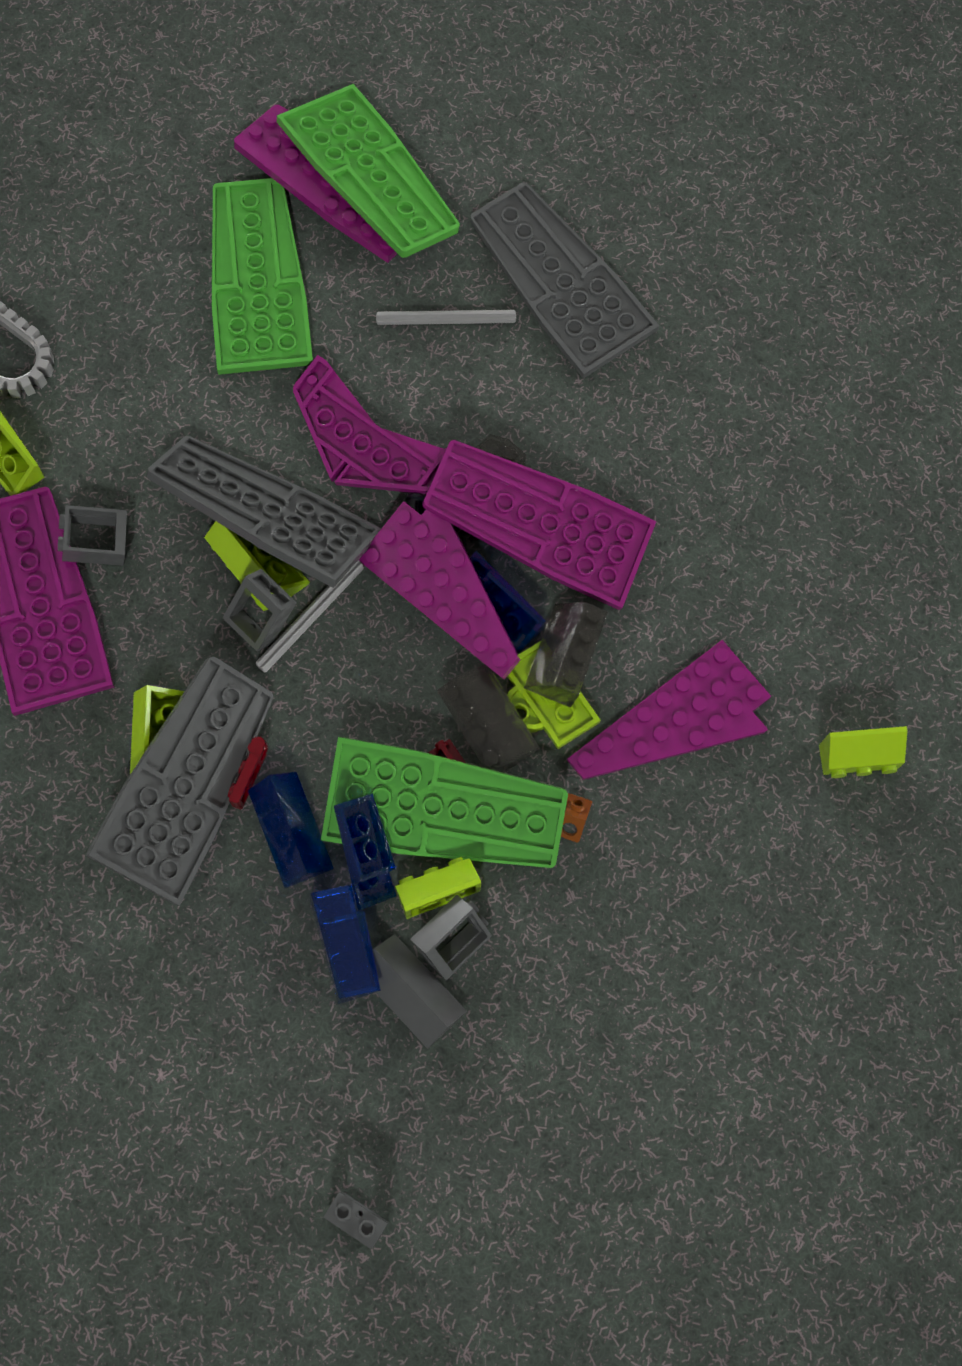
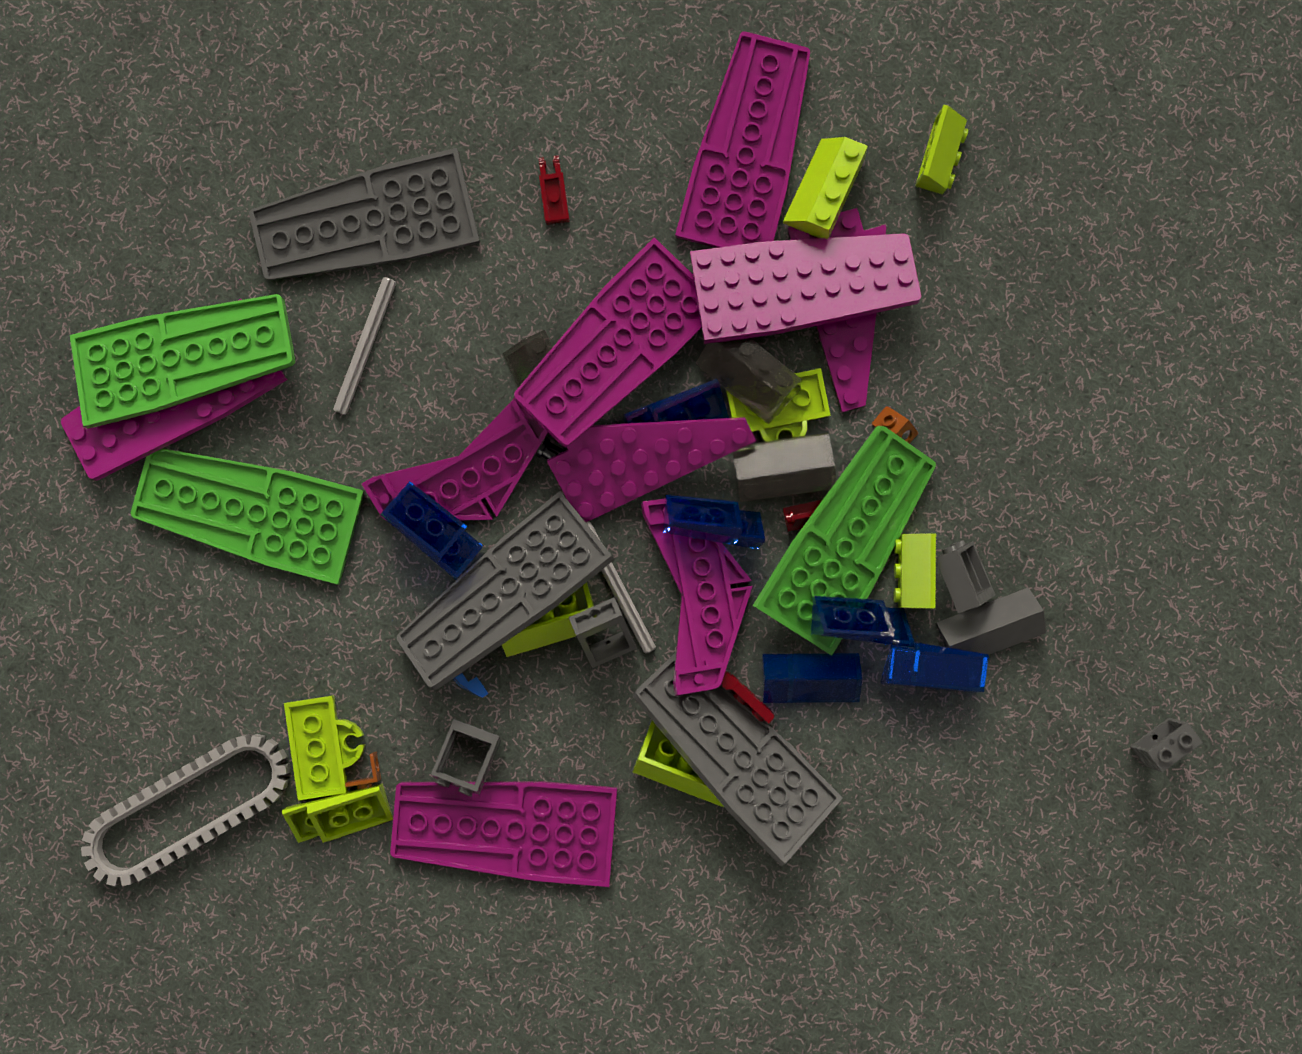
camera: 65 degrees left, 15 degrees up
none -> lime plate [284,695,365,800]
none -> dark orange bracket [345,752,381,789]
none -> clear blue slope [381,481,483,580]
none -> blue slope [453,673,488,698]
none -> dark red hinge [539,155,570,225]
none -> magenta wing [641,497,753,696]
none -> clear blue slope [663,495,765,549]
none -> magenta wing [675,31,810,248]
none -> wing [690,234,921,344]
none -> lime slope [783,137,868,239]

